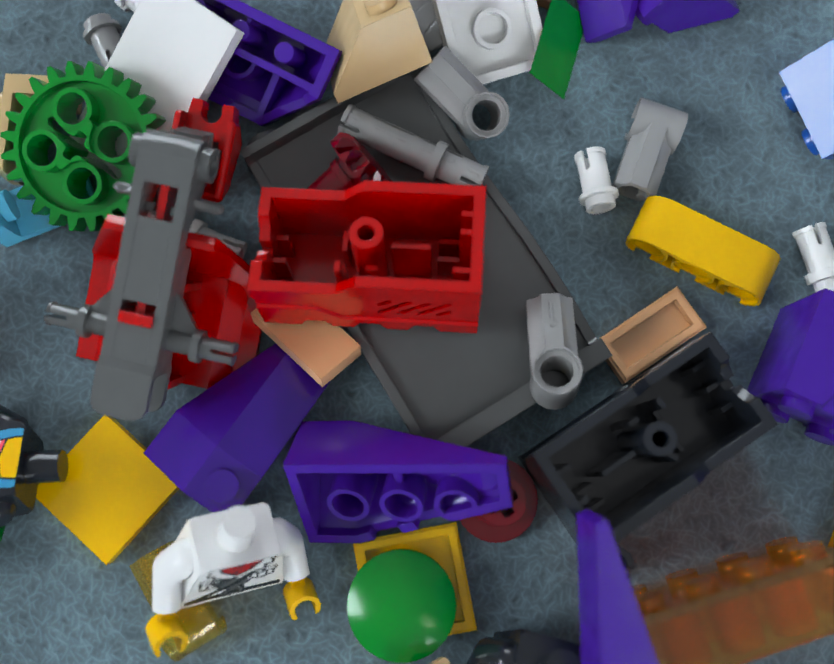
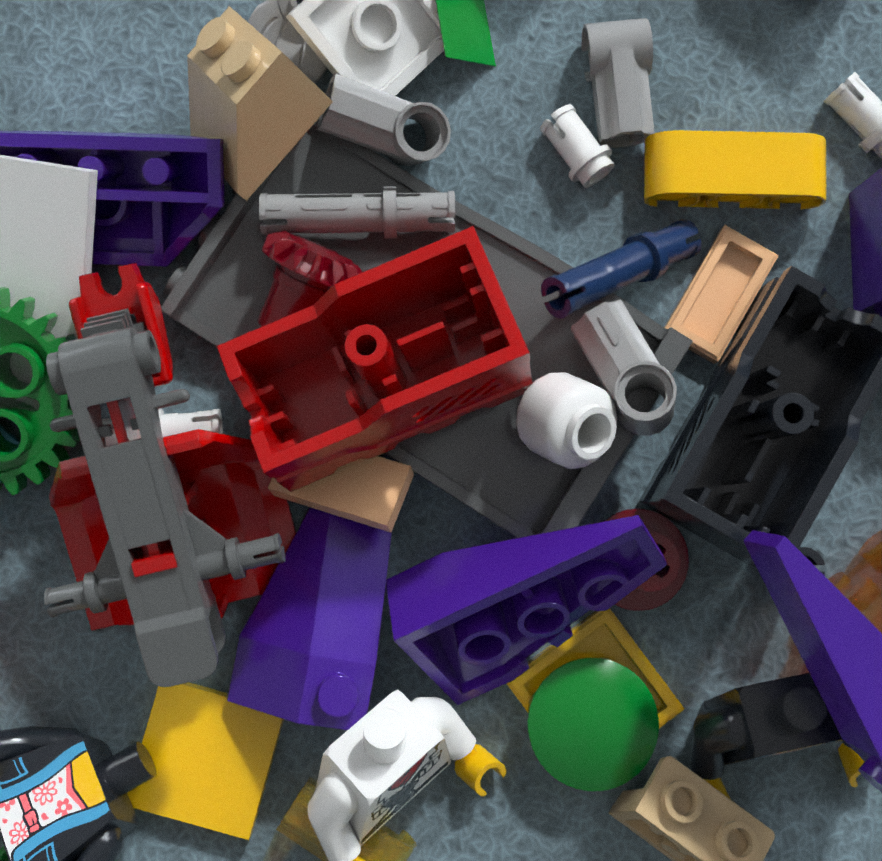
camera: 25 degrees left, 5 degrees up
none -> white head [516,372,617,469]
none -> dark blue pin [541,219,702,319]

